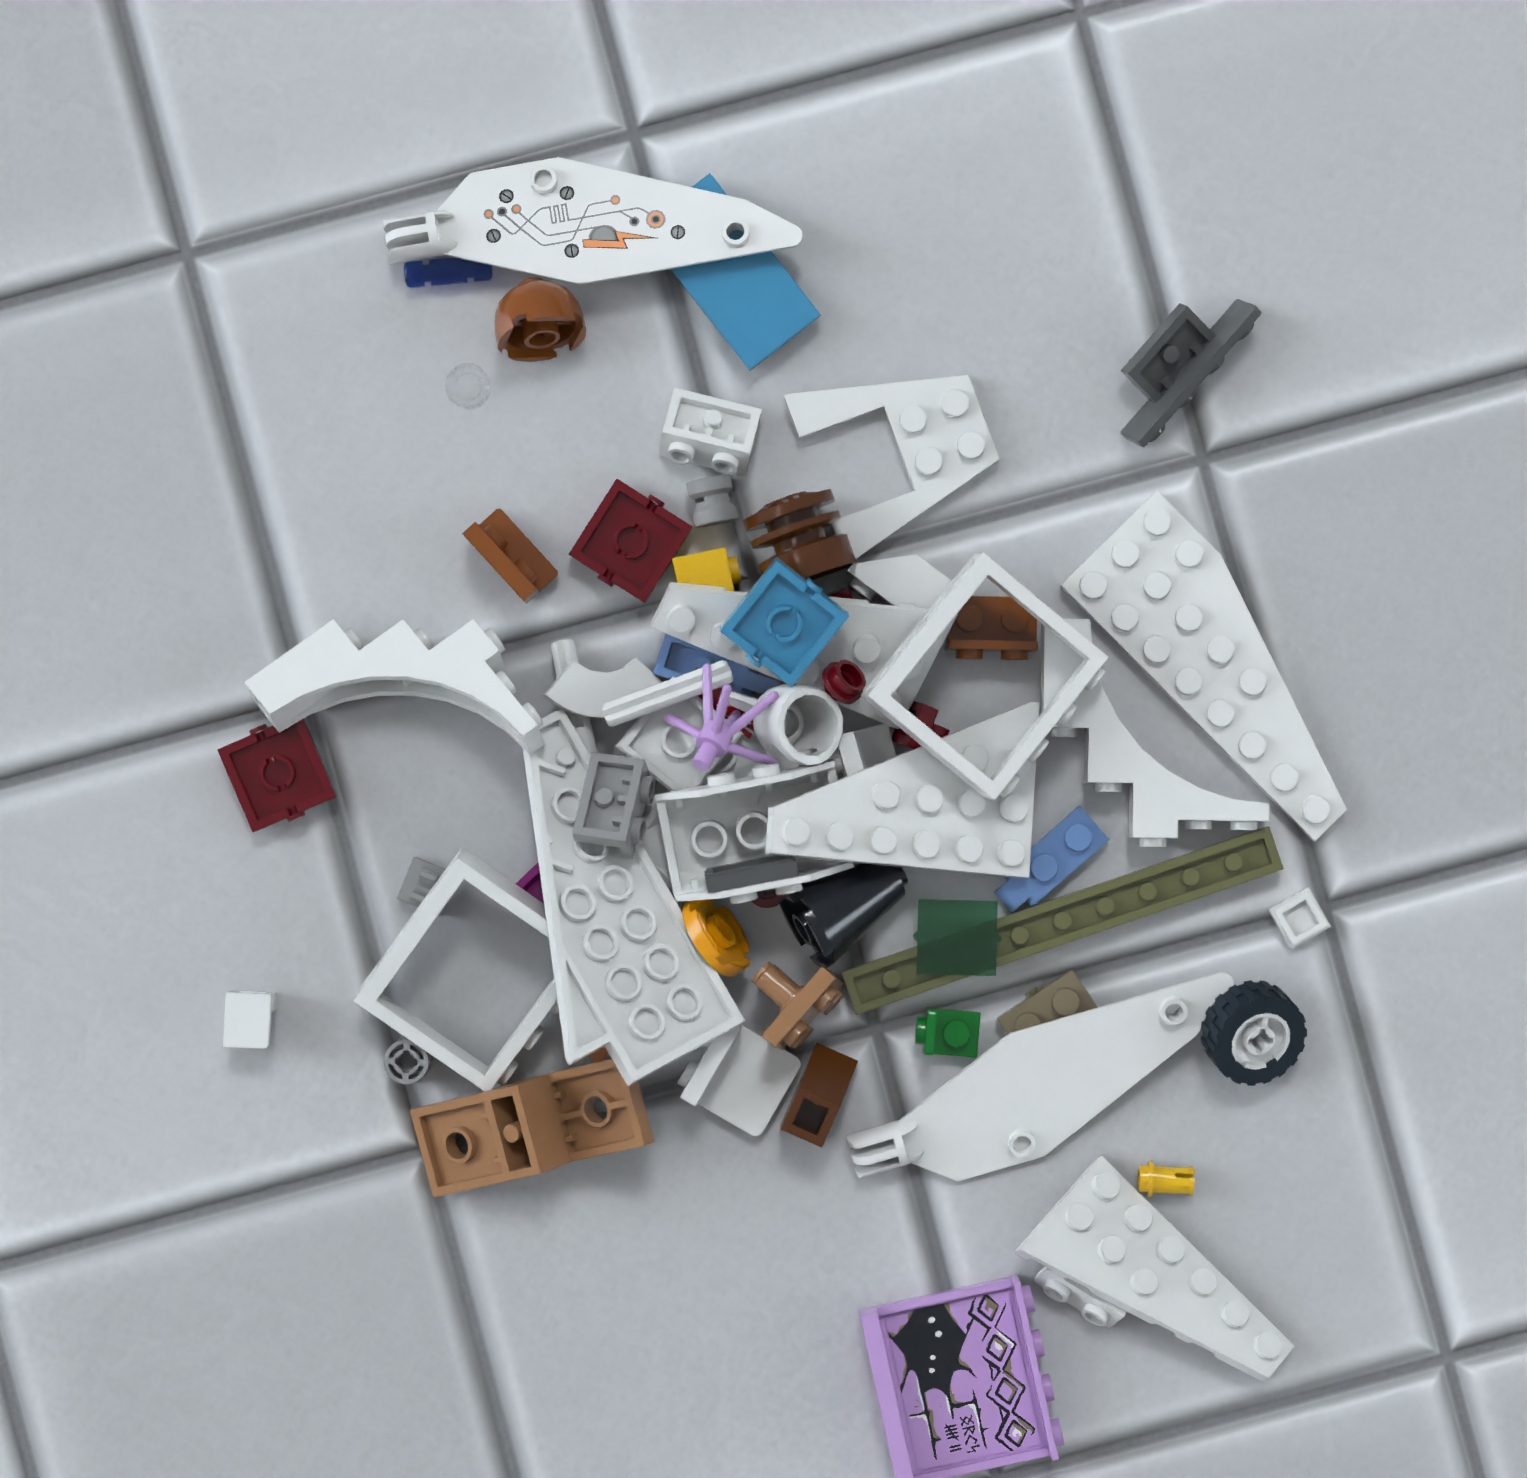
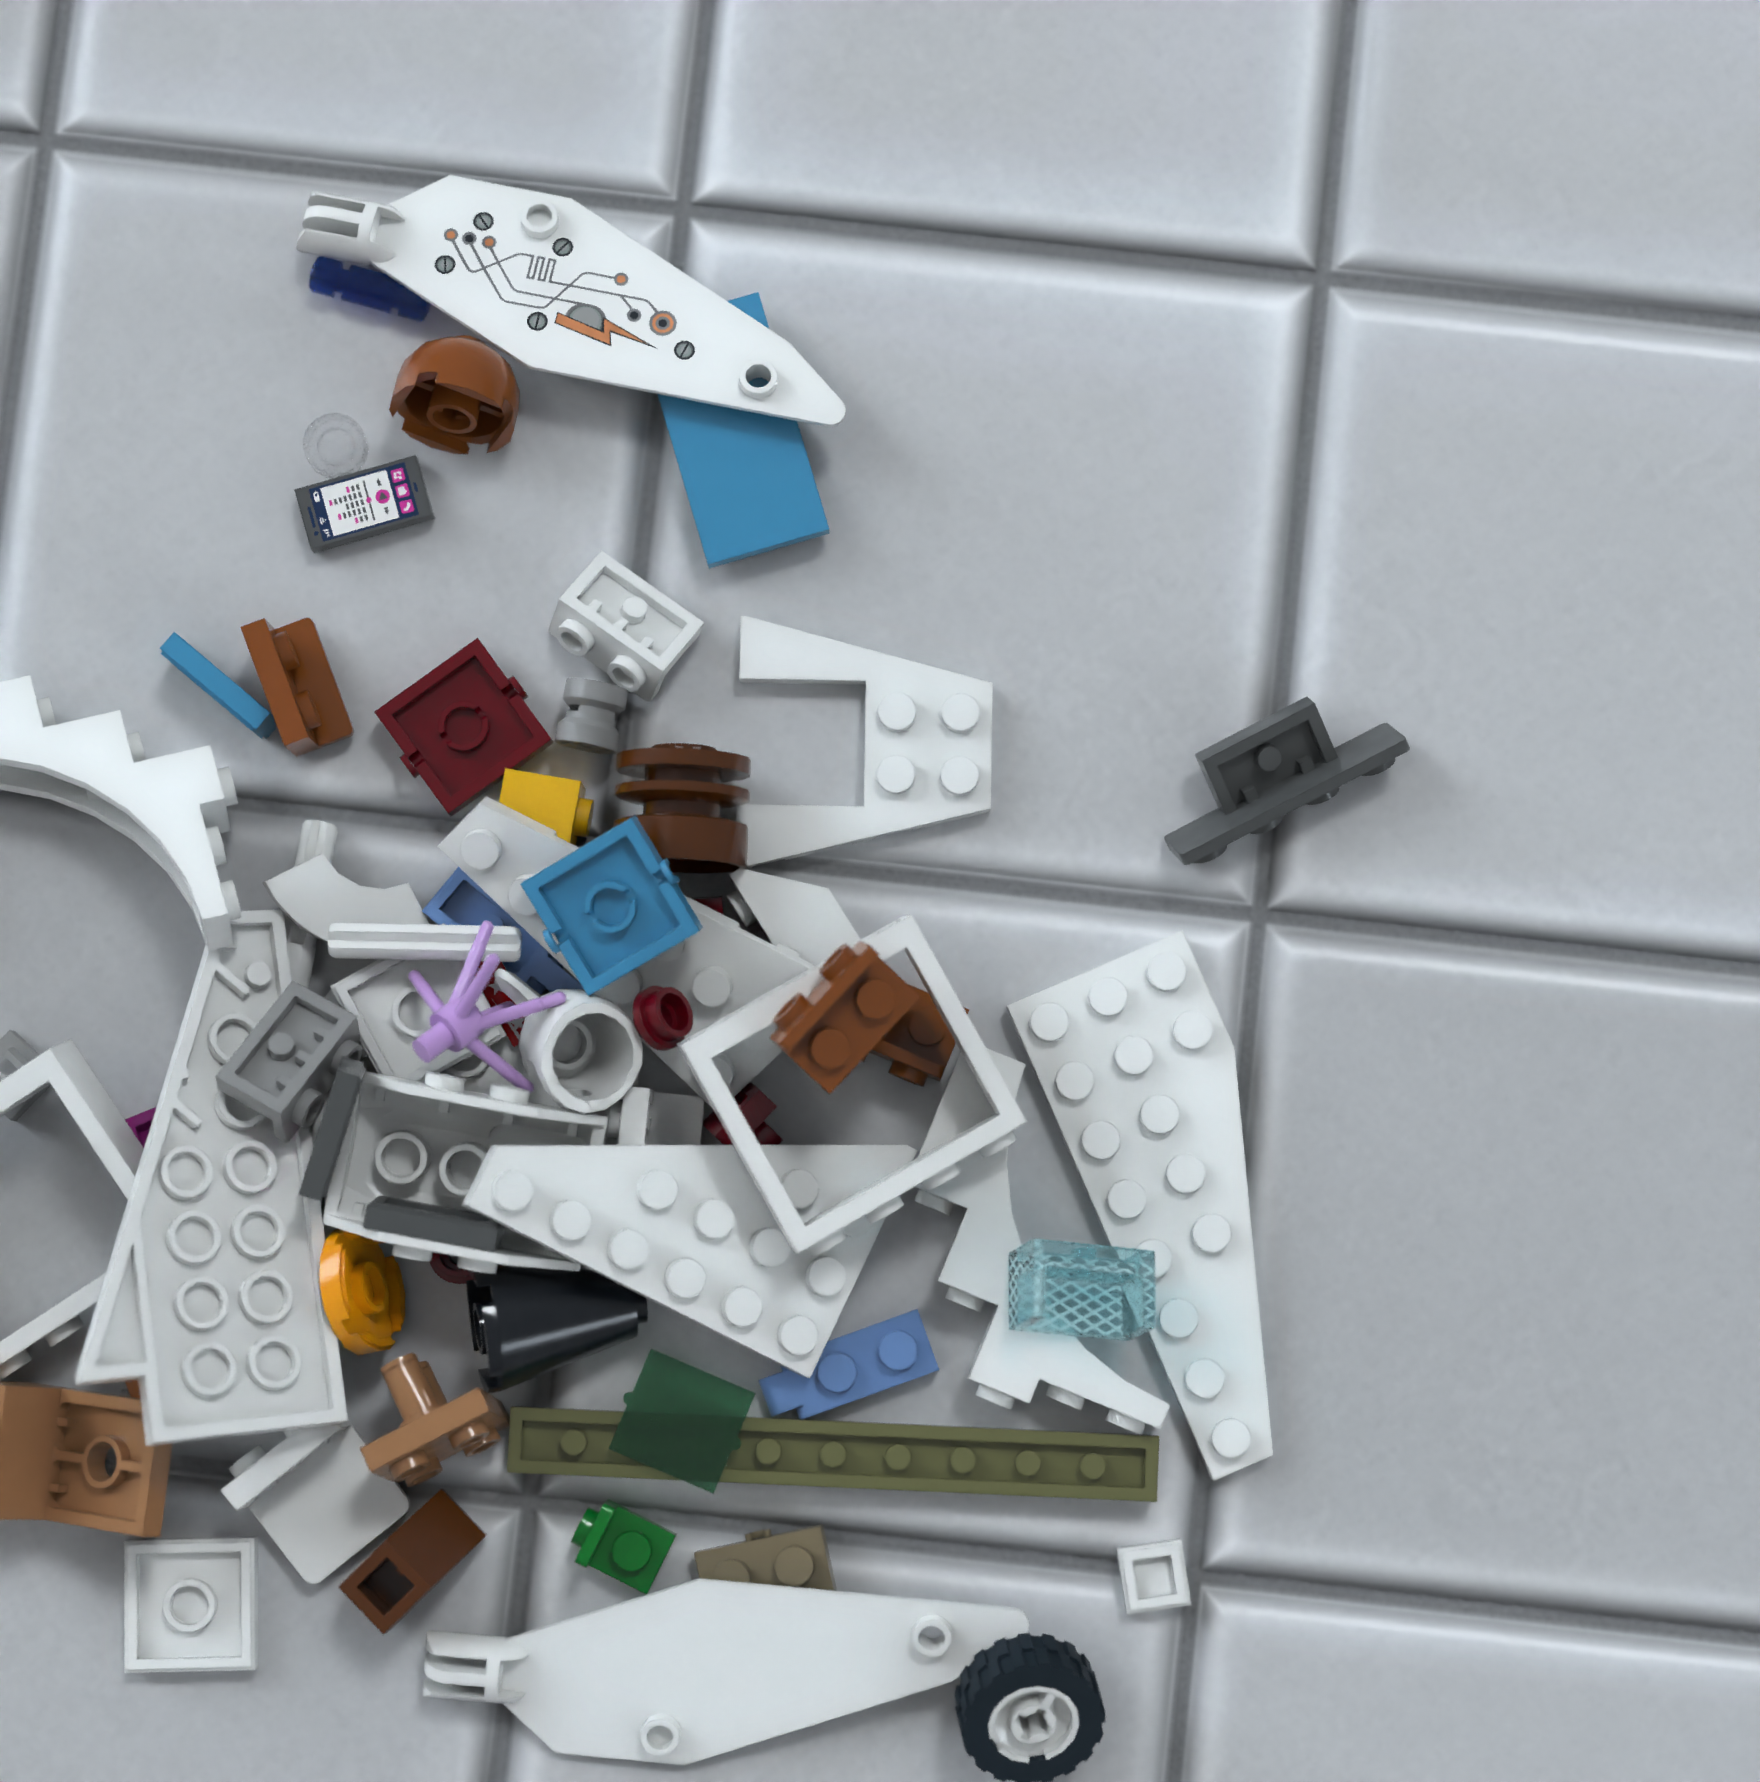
camera: 15 degrees right, 5 degrees down
none -> white tile [124,1536,259,1673]
none -> dark azure tile [159,632,277,739]
none -> tile [294,455,435,553]
none -> dark grey tile [299,1056,366,1201]
none -> dark orange bracket [769,941,920,1094]
none -> clear light blue panel [1009,1238,1156,1341]

